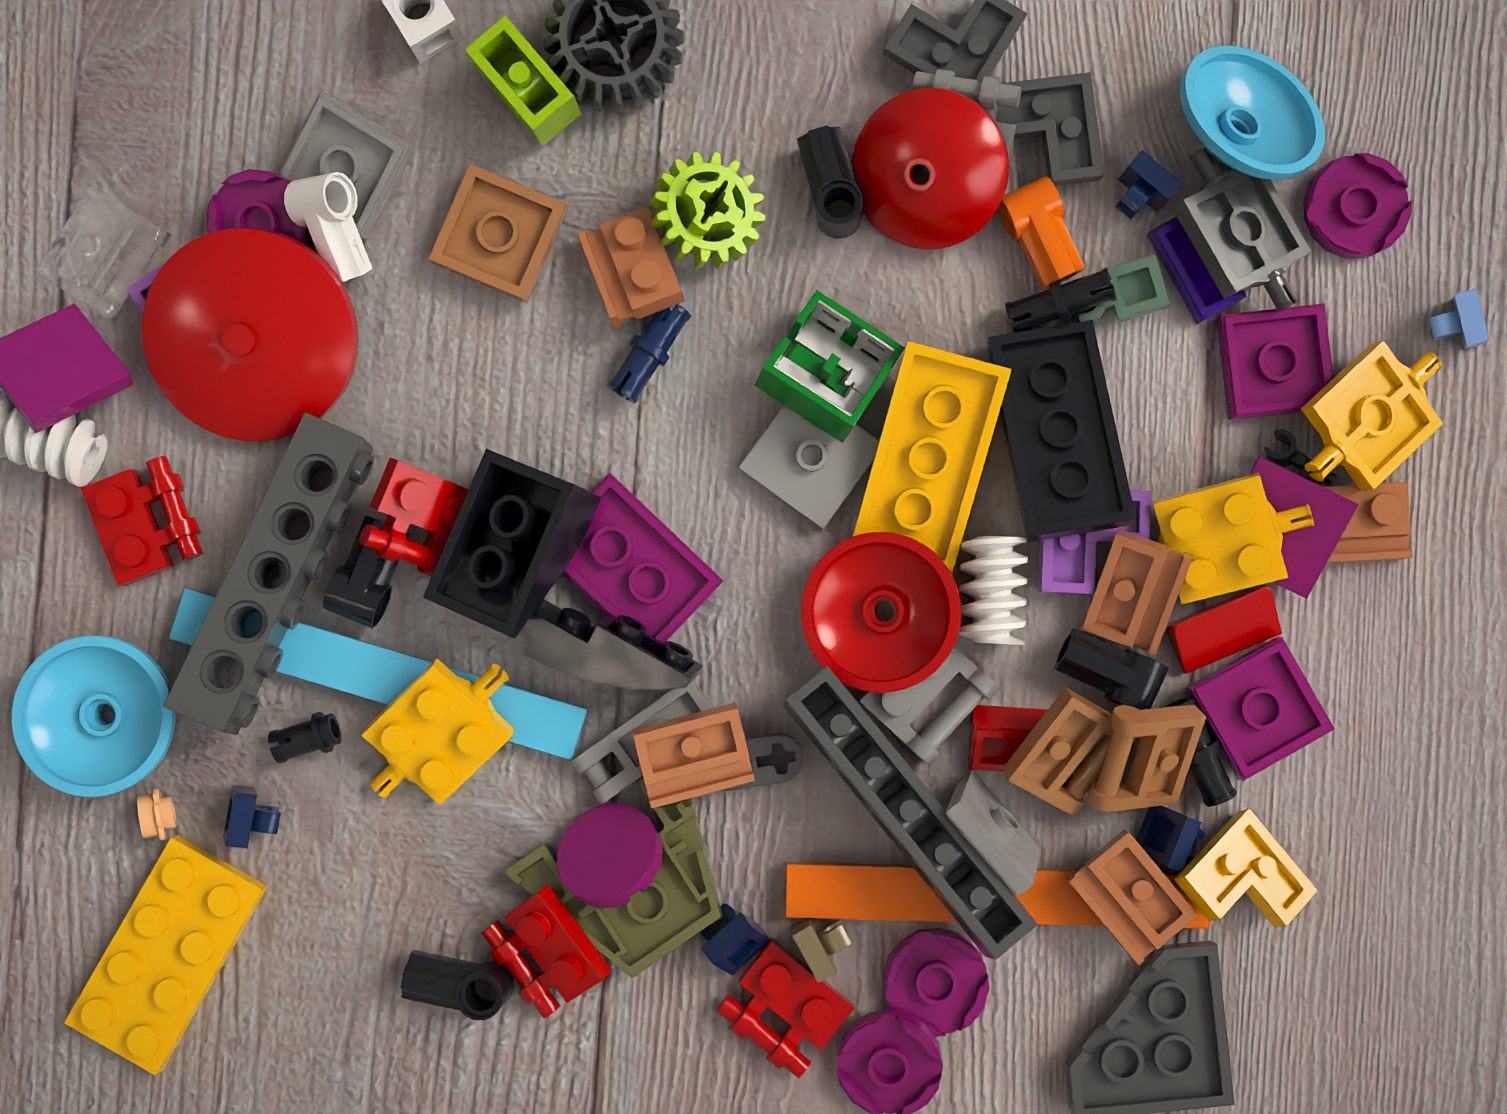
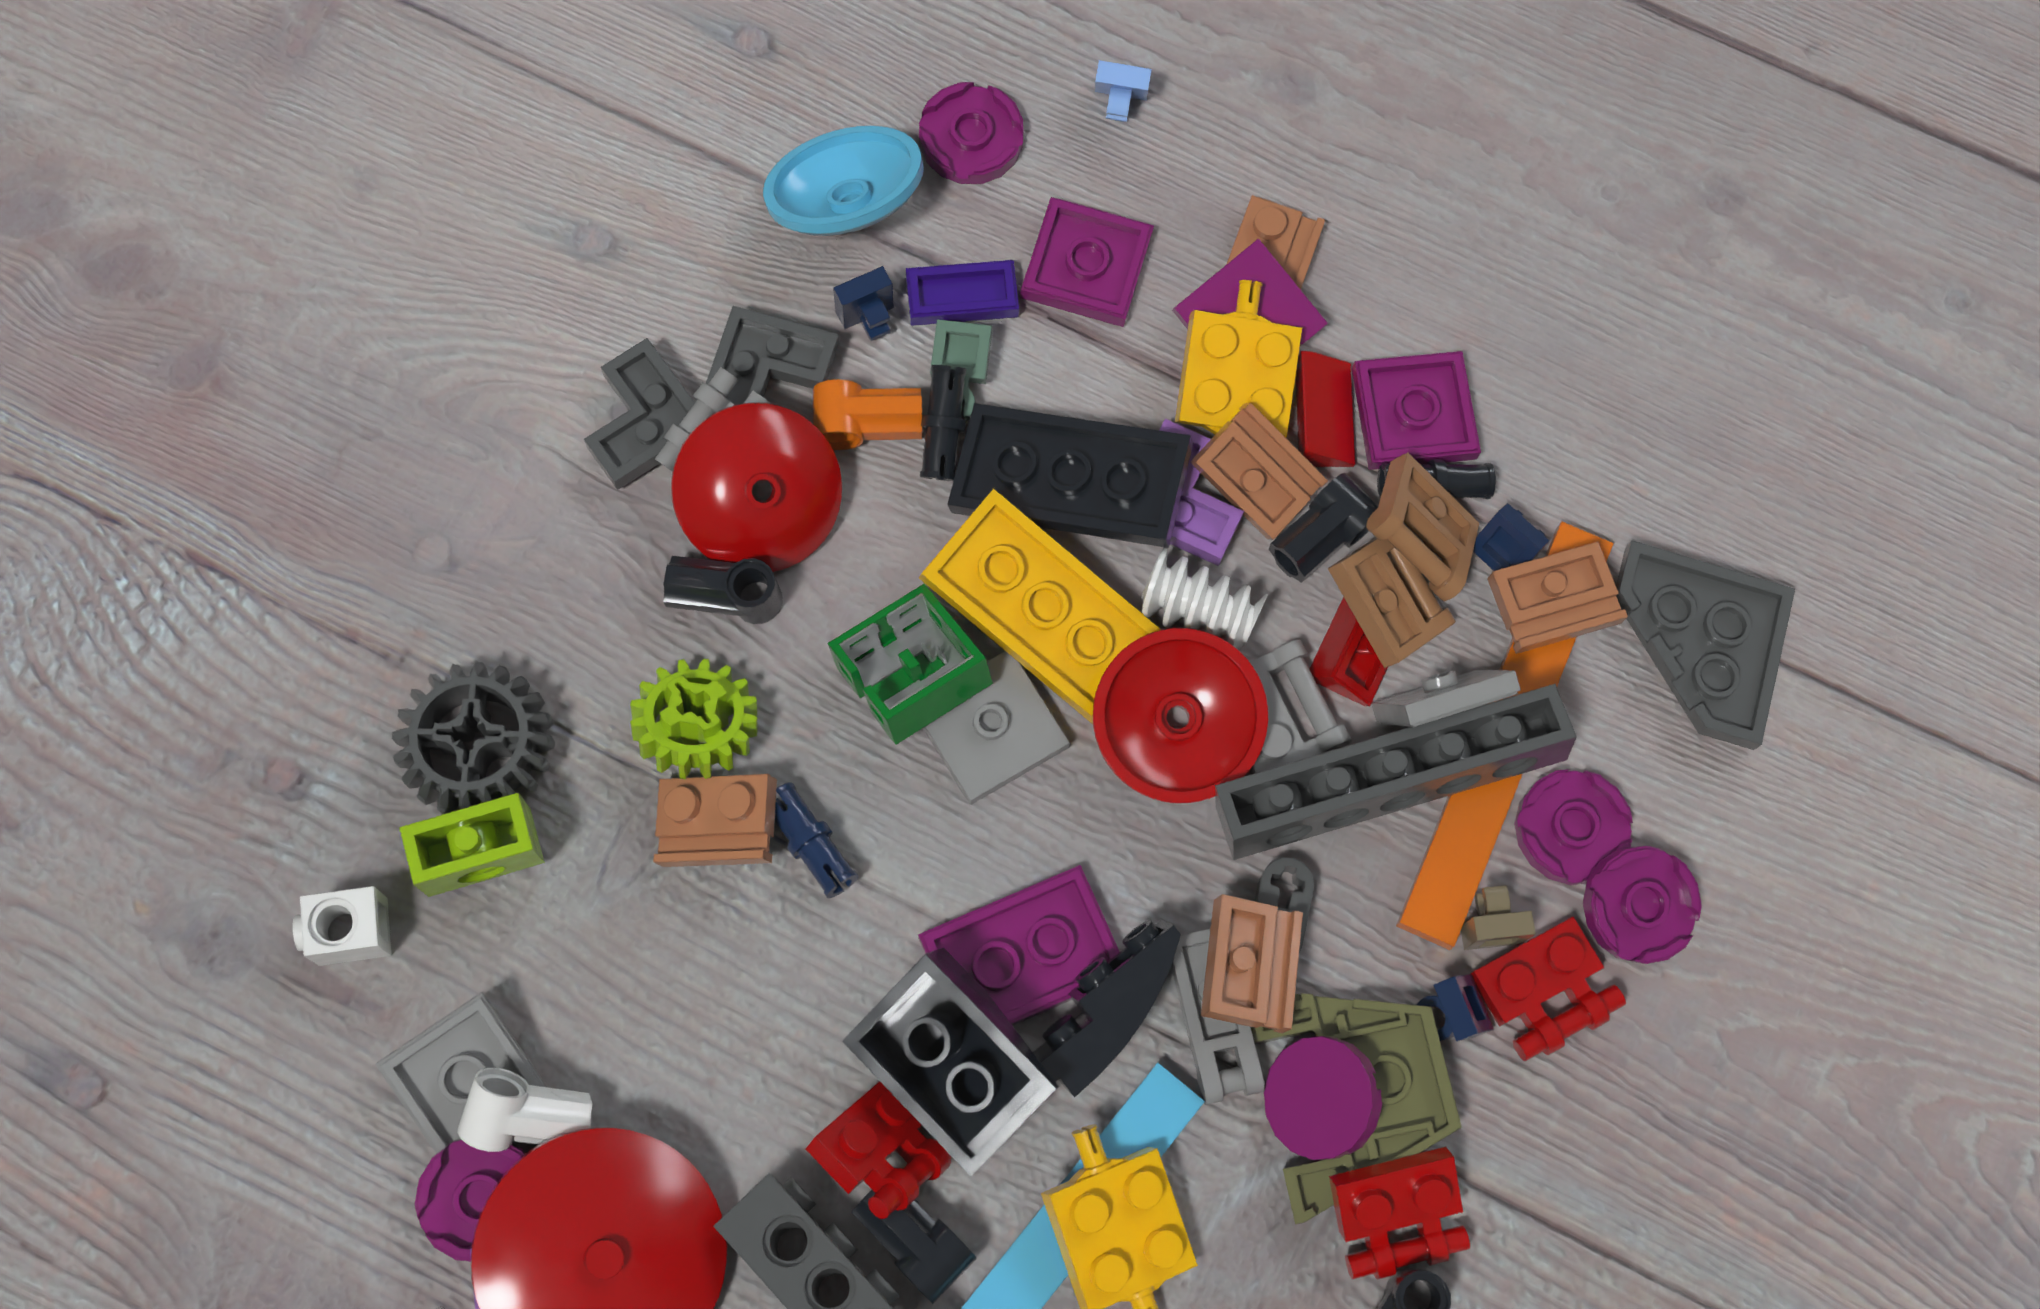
camera: 75 degrees left, 15 degrees down
medium nougat plate [428,163,568,303] -> none
dark grey plate [1172,148,1312,312] -> none
yellow plate [1174,809,1317,928] -> none
black hand [1264,429,1337,486] -> none
yellow plate [1301,341,1443,491] -> none

